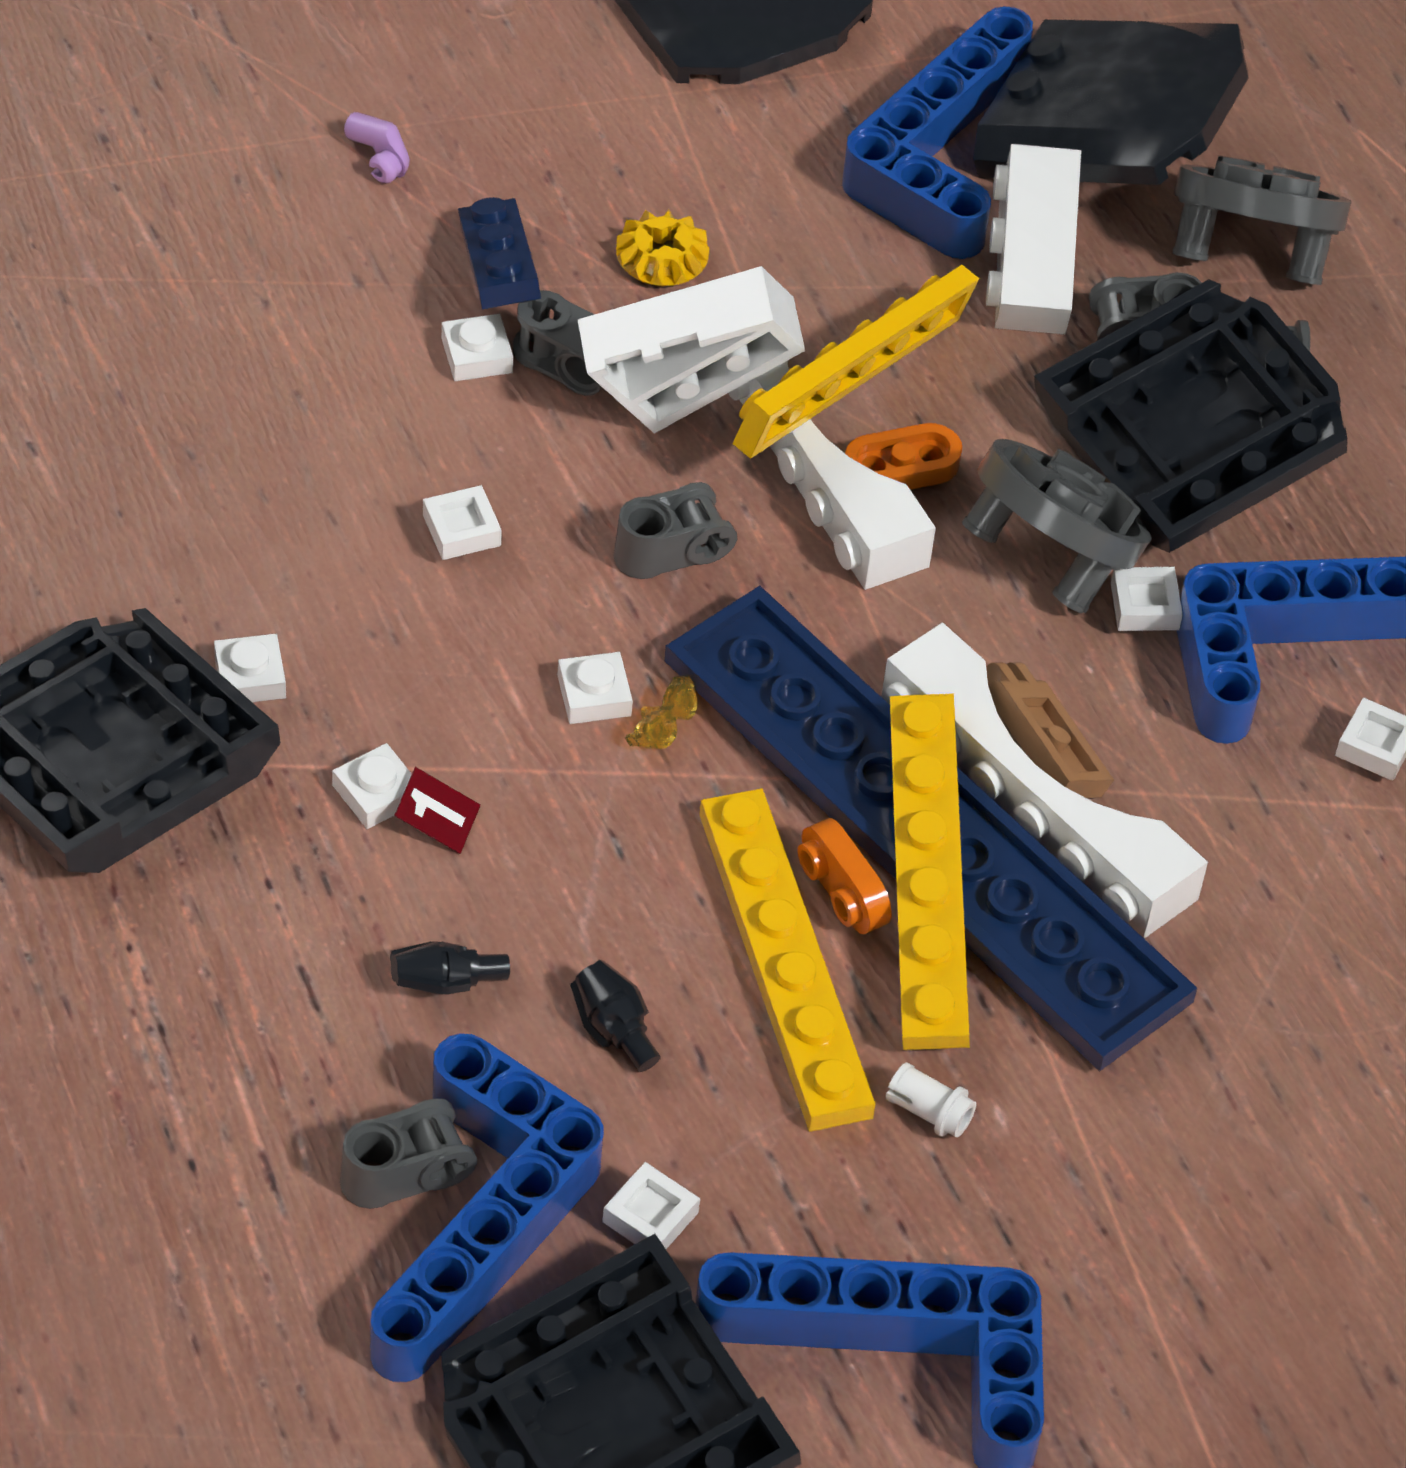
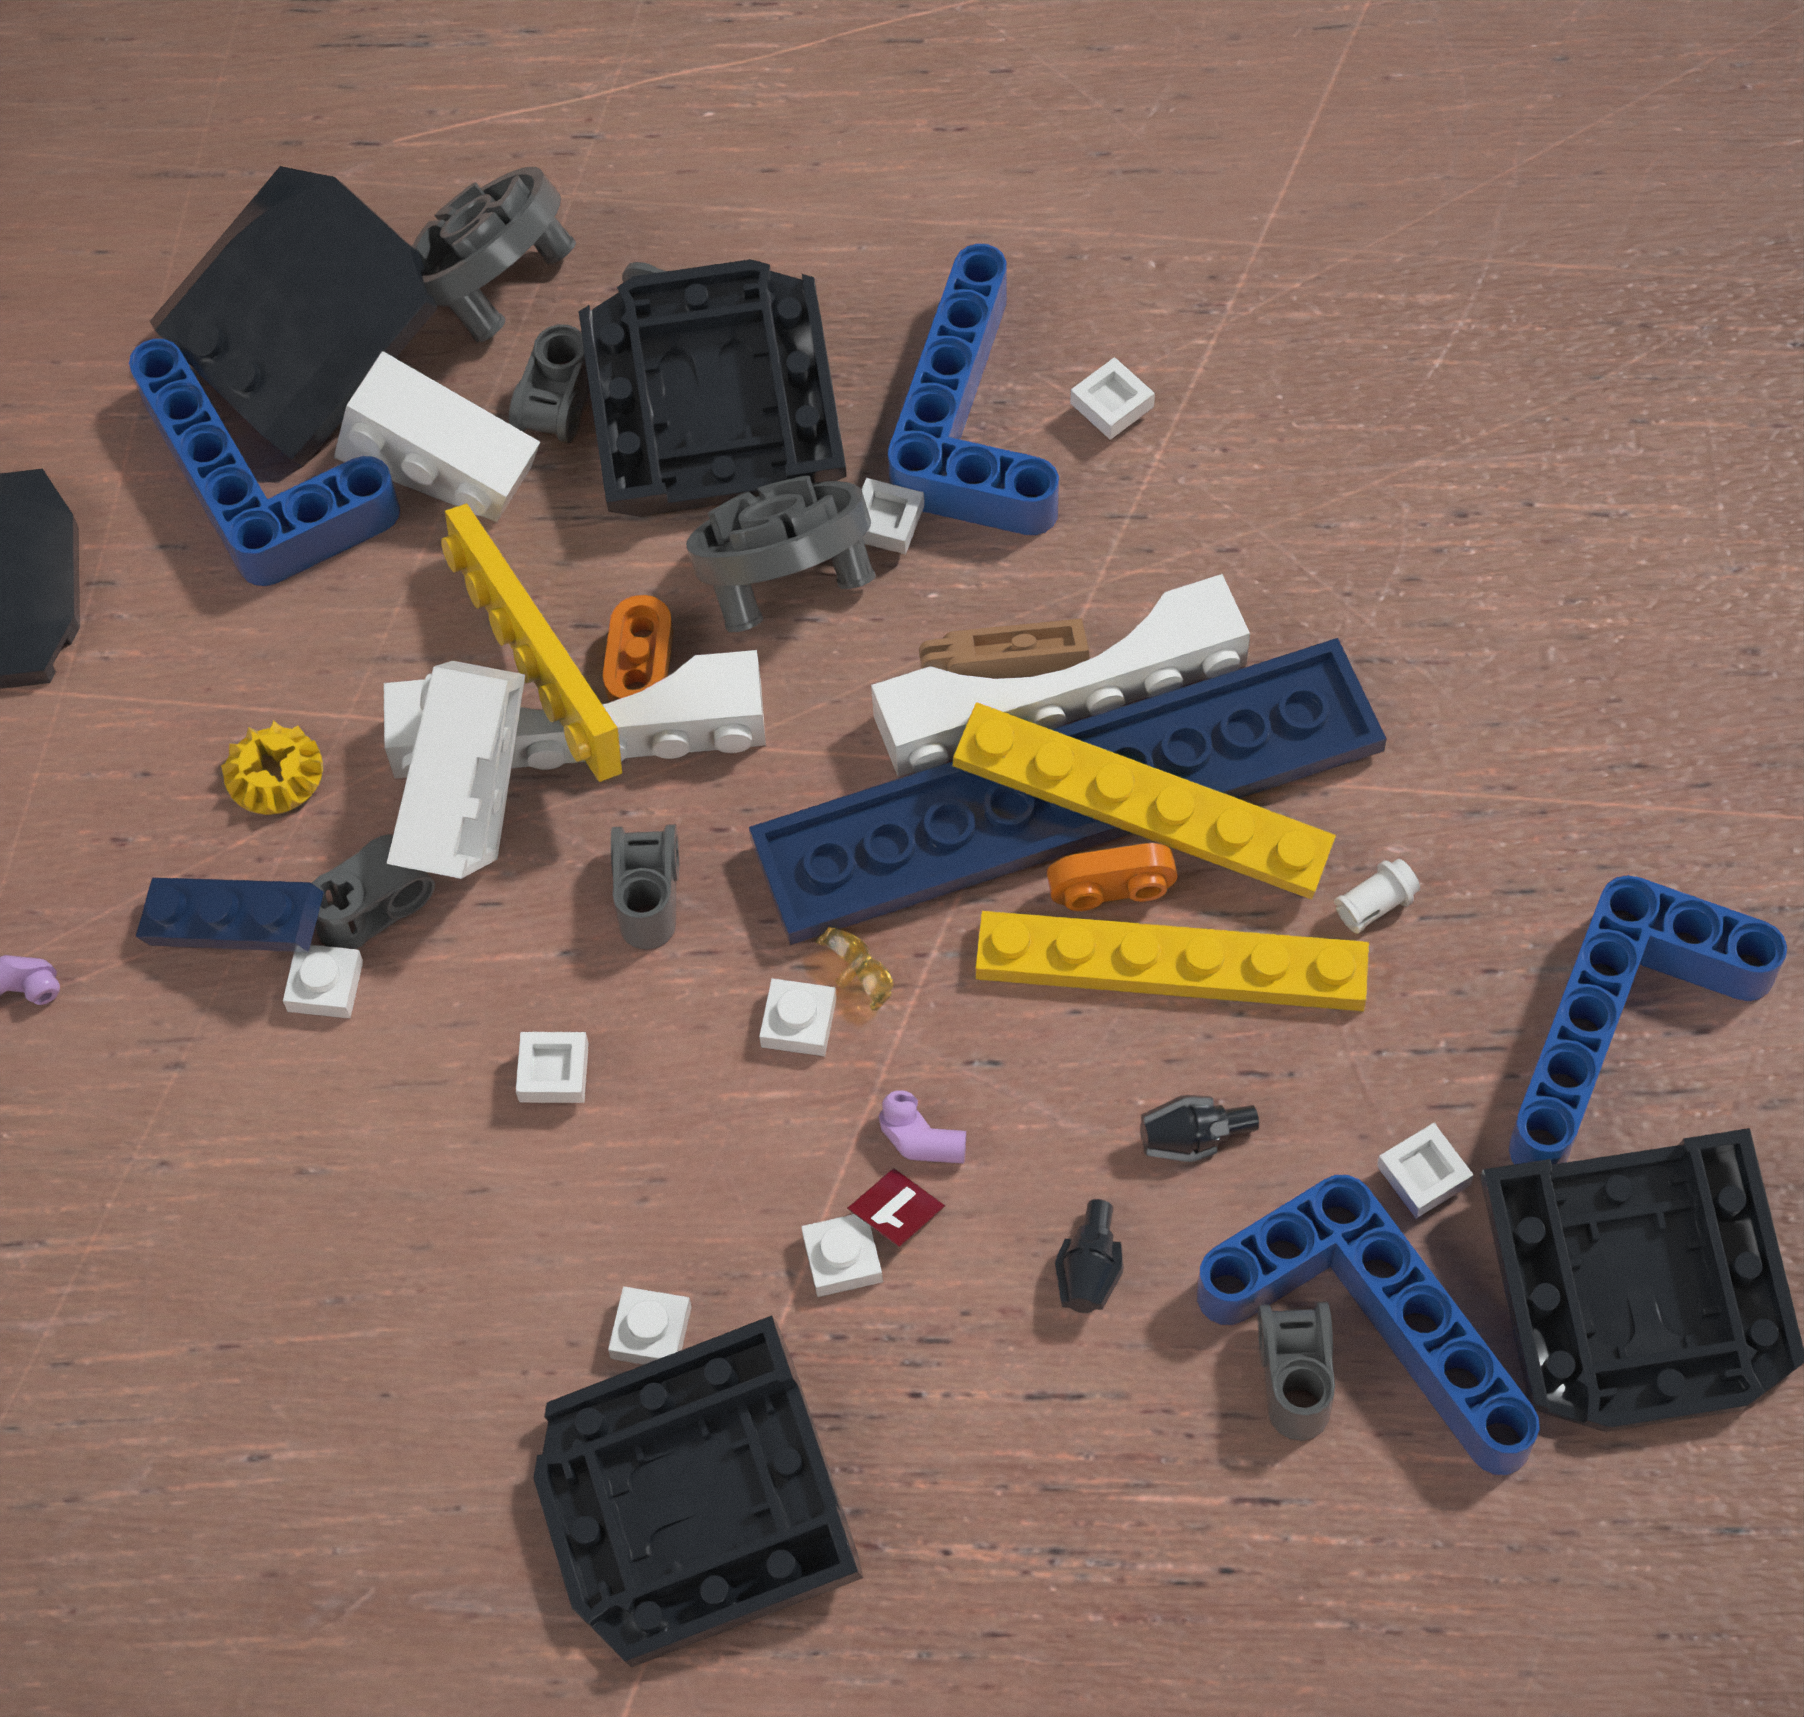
camera: 60 degrees left, 10 degrees up
none -> lavender arm [879,1091,966,1164]

